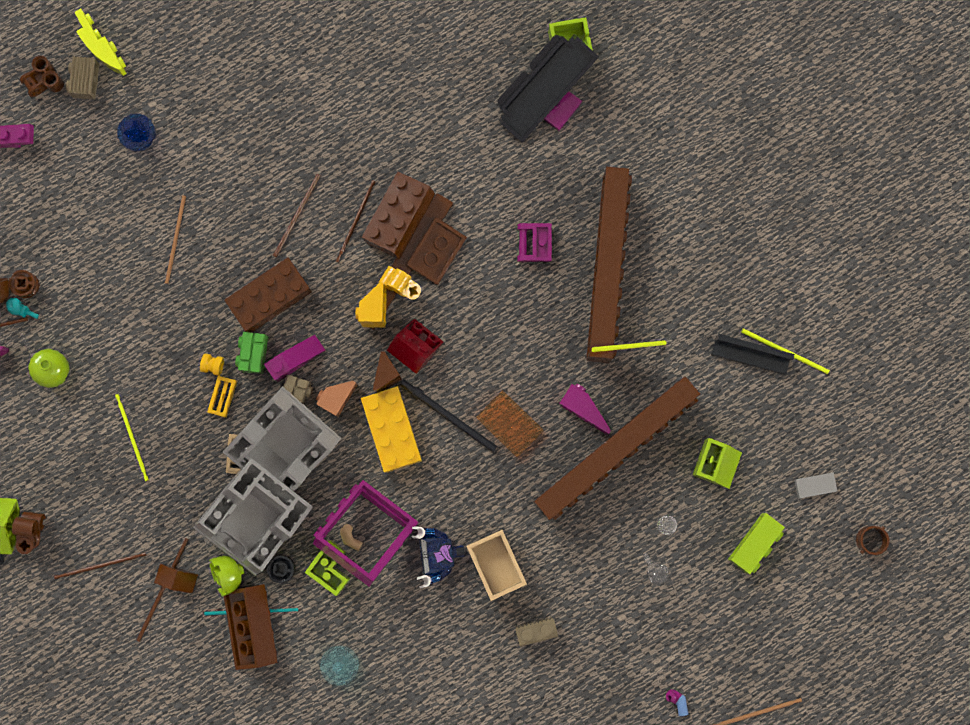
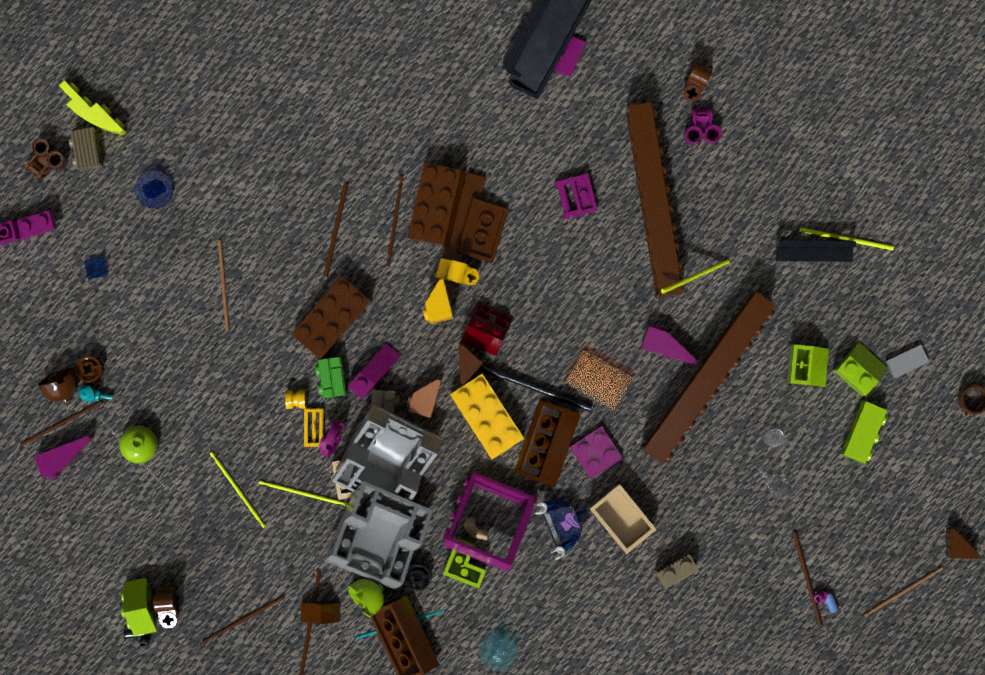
camera: 15 degrees left, 5 degrees up
none -> clear blue tile [84,257,108,280]
none -> neon yellow piece [259,480,349,506]
none -> magenta plate [319,420,346,458]
none -> reddish brown slope [514,400,581,487]
none -> magenta plate [570,426,623,479]
none -> reddish brown piece [684,62,713,102]
none -> magenta piece [684,107,722,145]
none -> reddish brown axle [792,531,823,626]
none -> lime slope [833,342,887,396]
none -> reddish brown slope [946,527,981,559]

